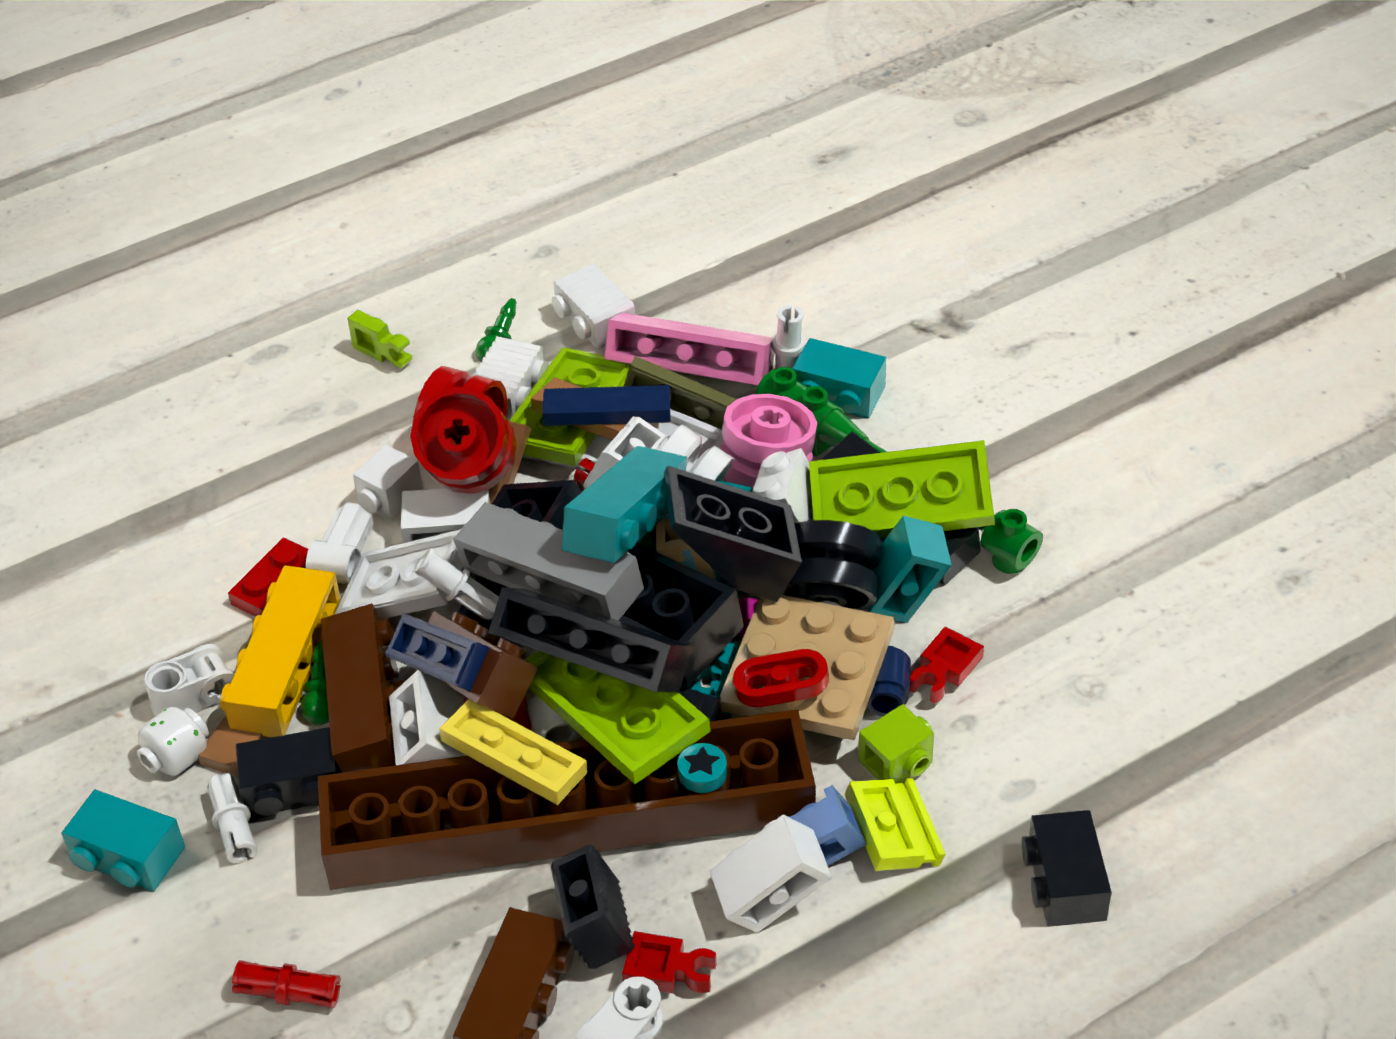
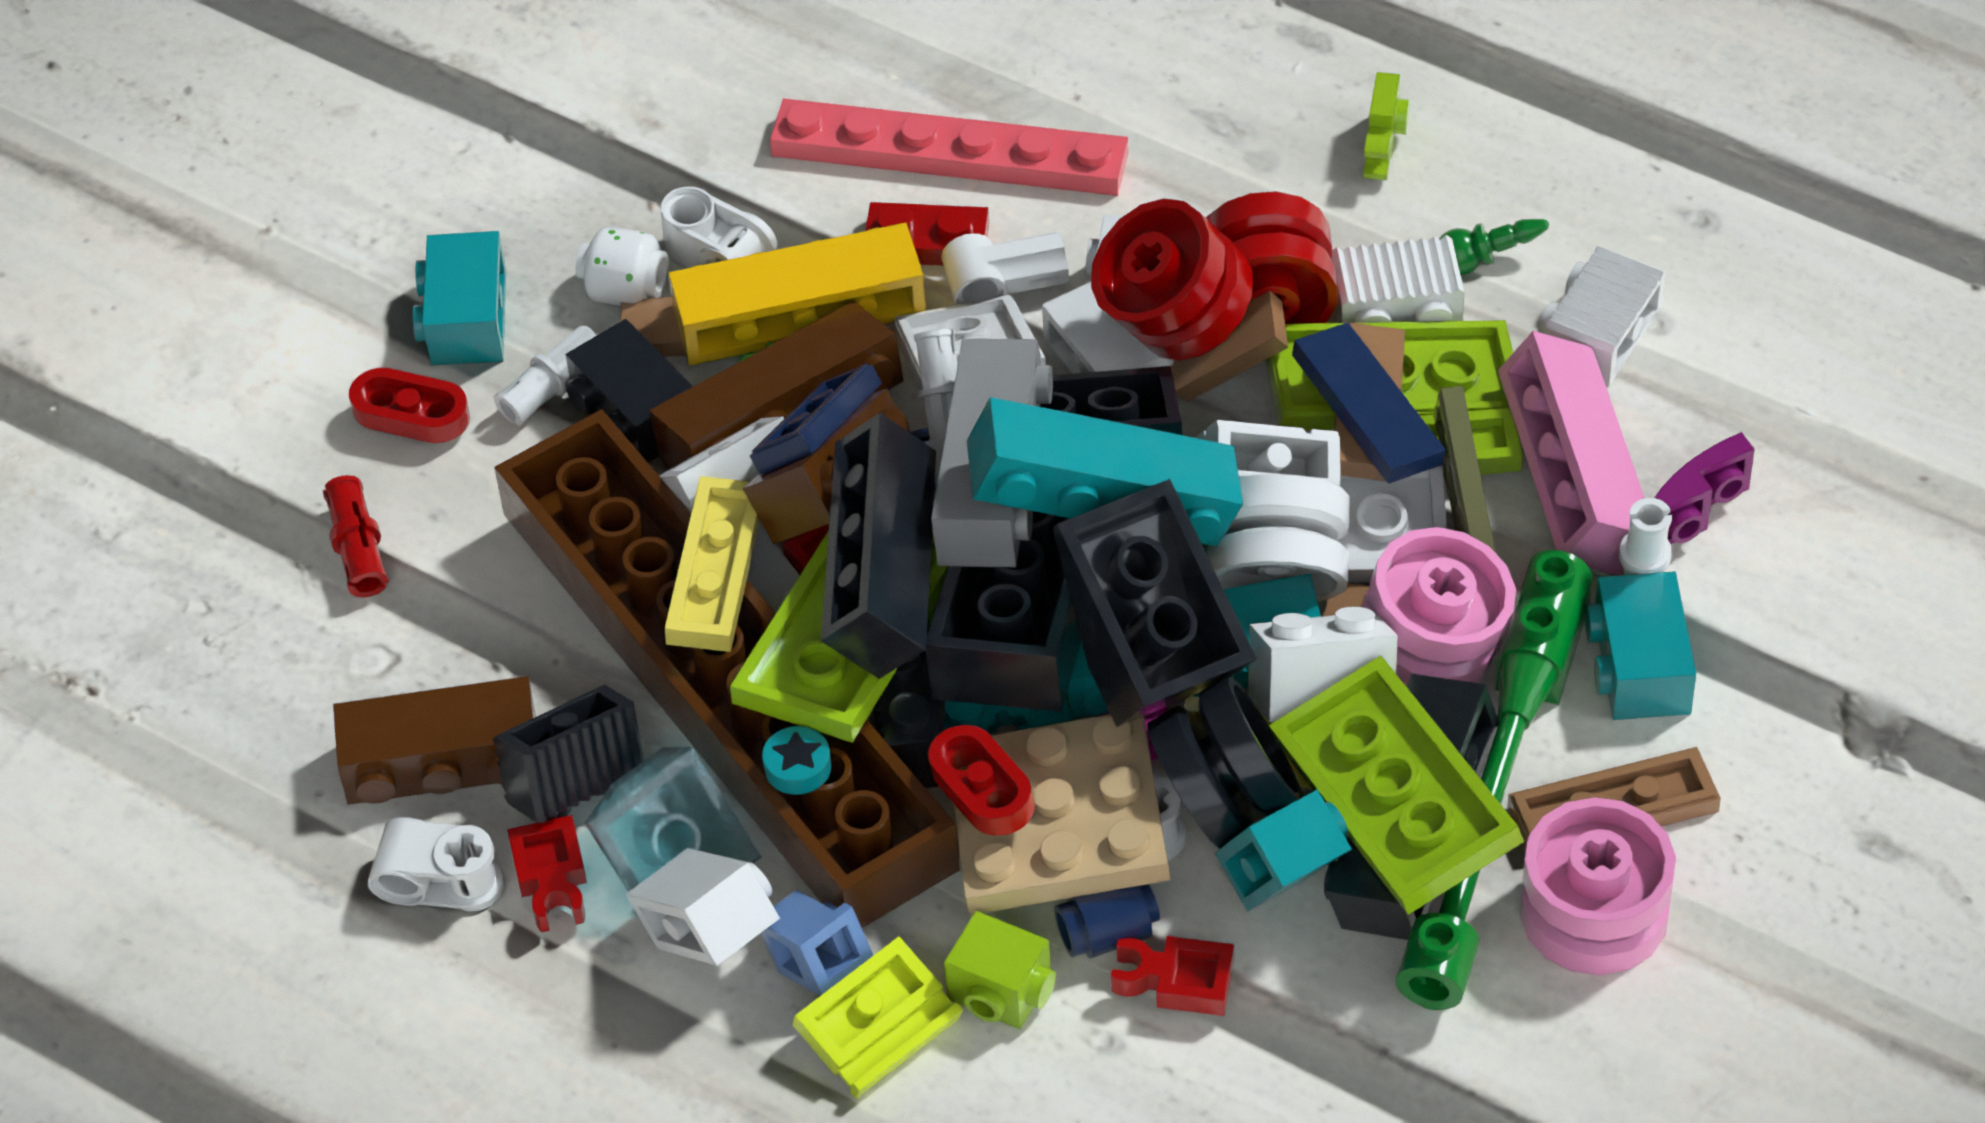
camera: 65 degrees right, 5 degrees up
none -> red plate [349,368,470,443]
none -> clear light blue slope [585,747,762,892]
none -> coral plate [770,98,1129,196]
none -> medium nougat tile [1507,747,1721,851]
none -> bright pink wheel [1520,797,1676,975]
none -> magenta slope [1654,432,1755,544]

